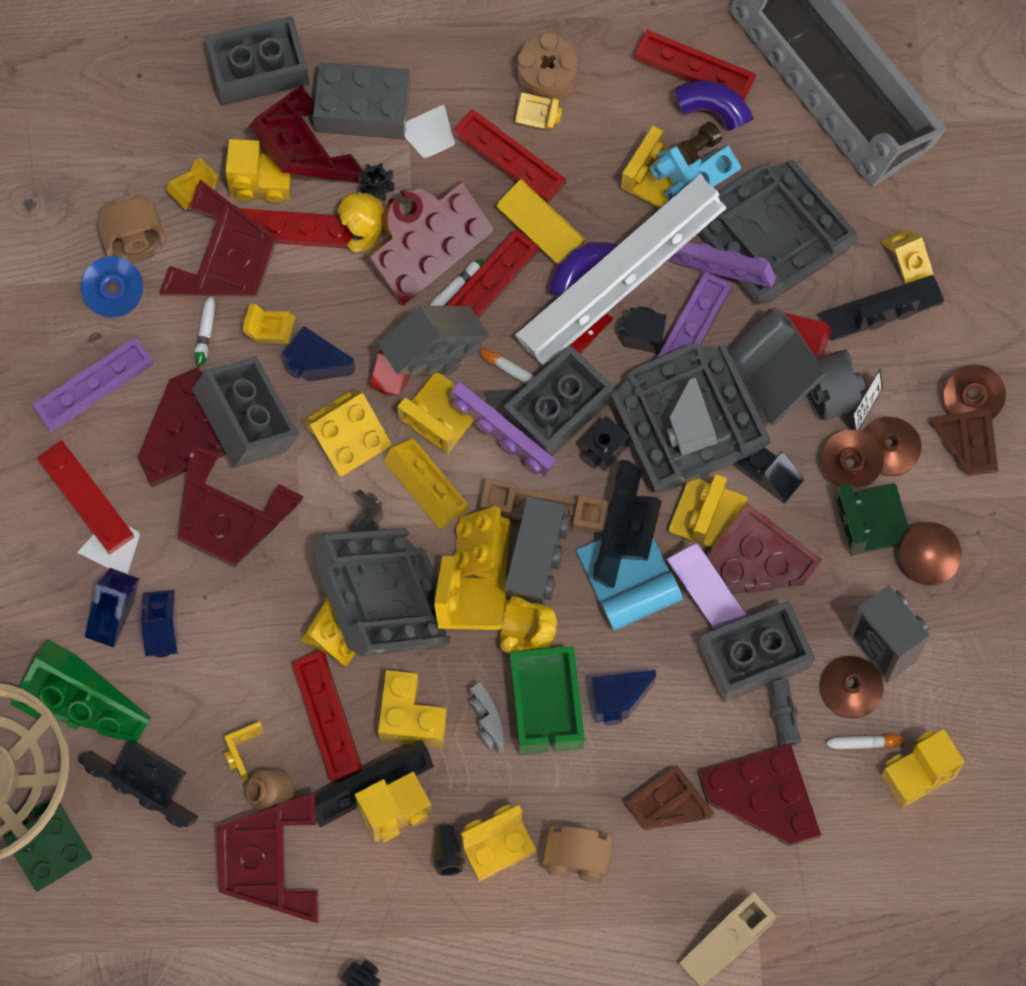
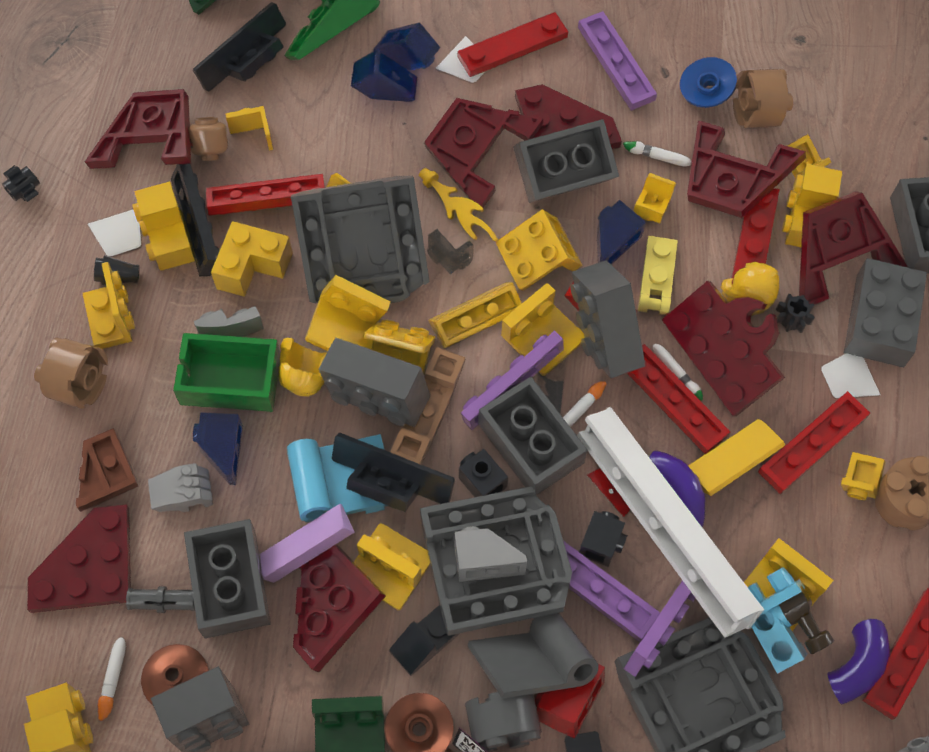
camera: 100 degrees right, 5 degrees down
none -> white sticker [88,210,141,256]
none -> light grey hand [148,463,213,512]
none -> yellow piece [419,168,498,242]
none -> light yellow plate [638,236,678,315]

